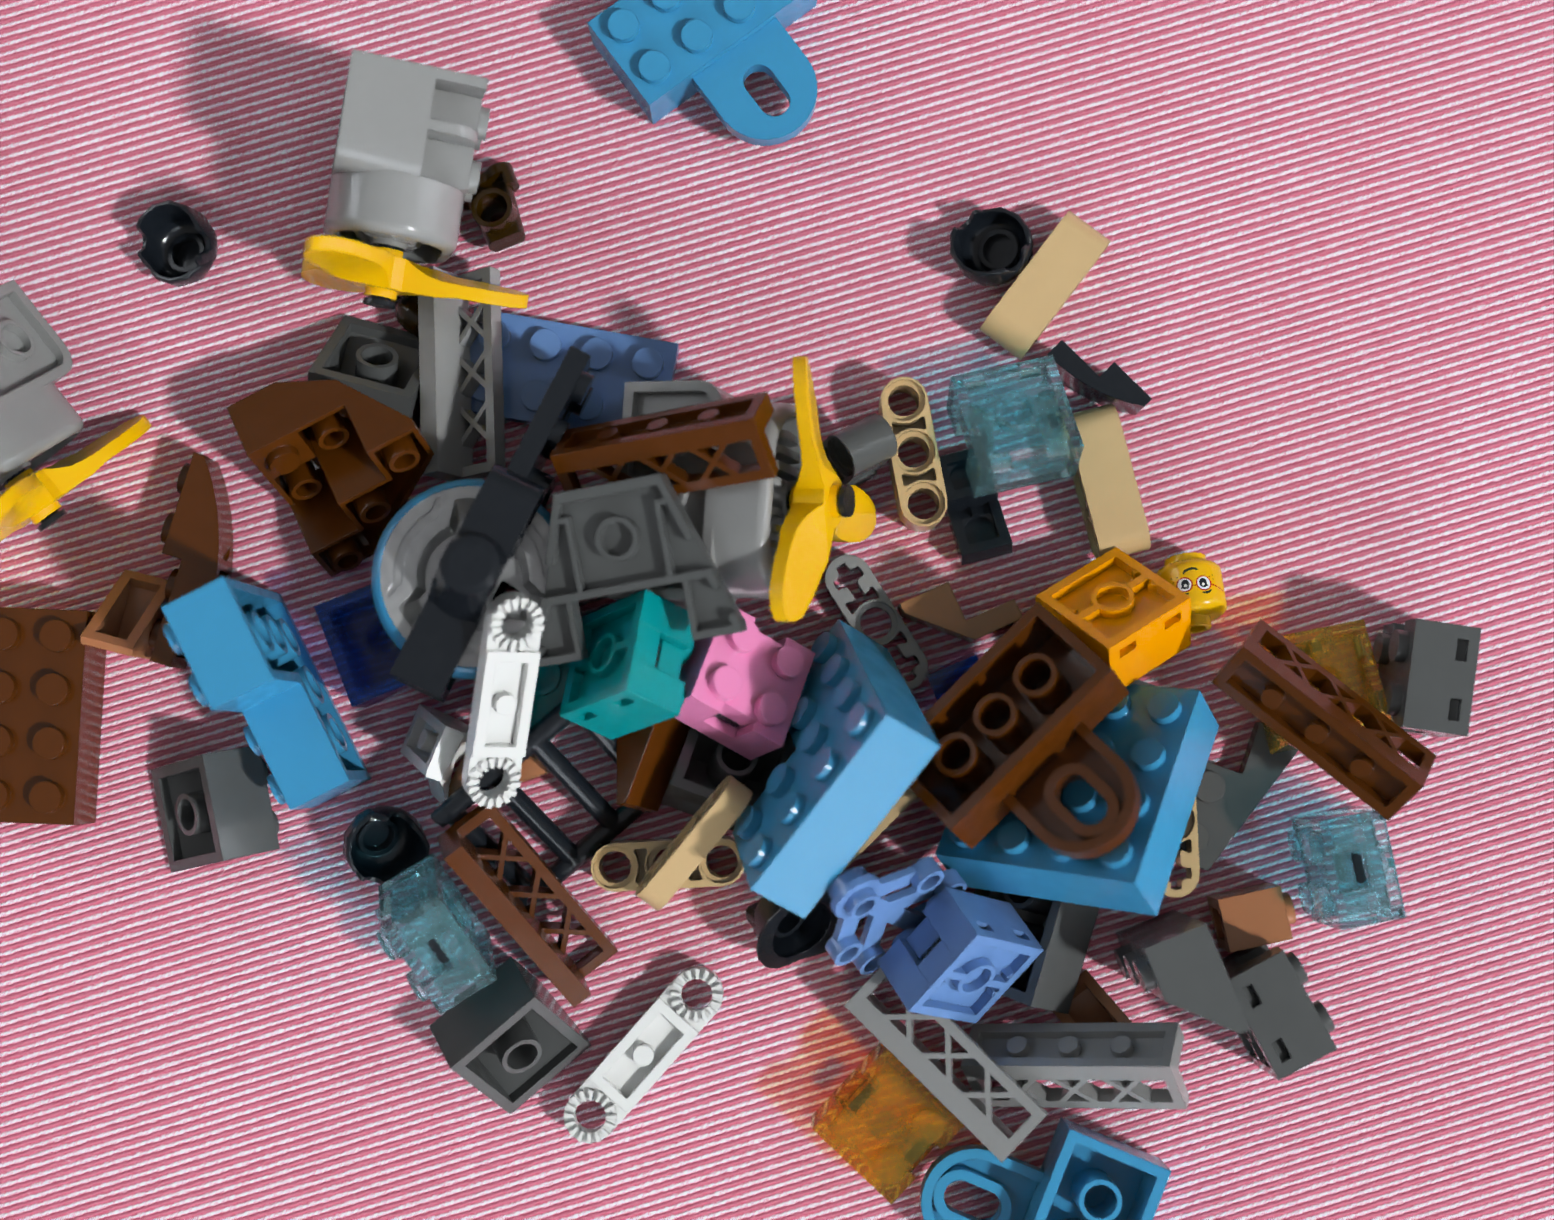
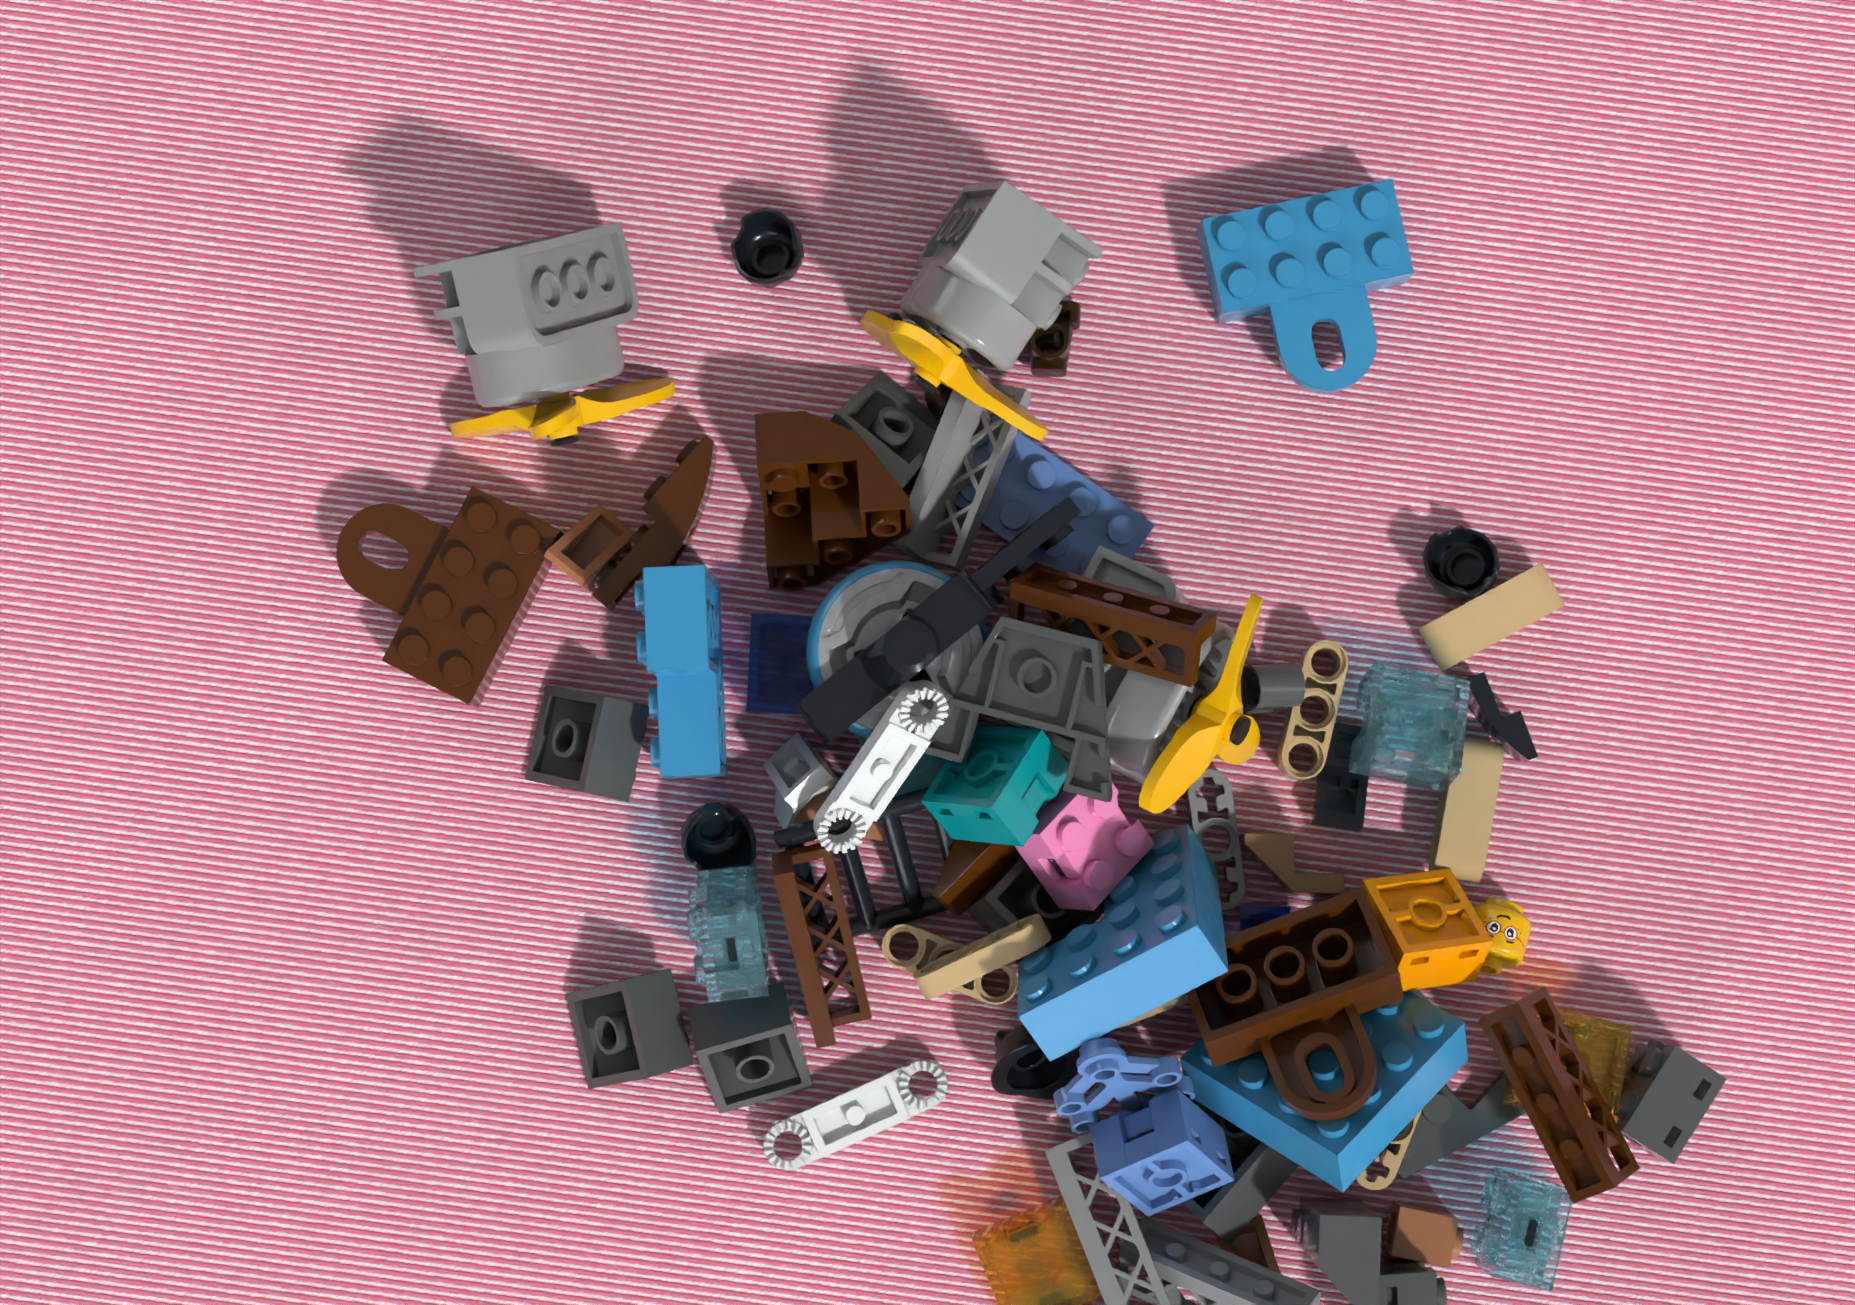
camera: 25 degrees right, 0 degrees up
none -> dark grey slope [566,968,694,1089]

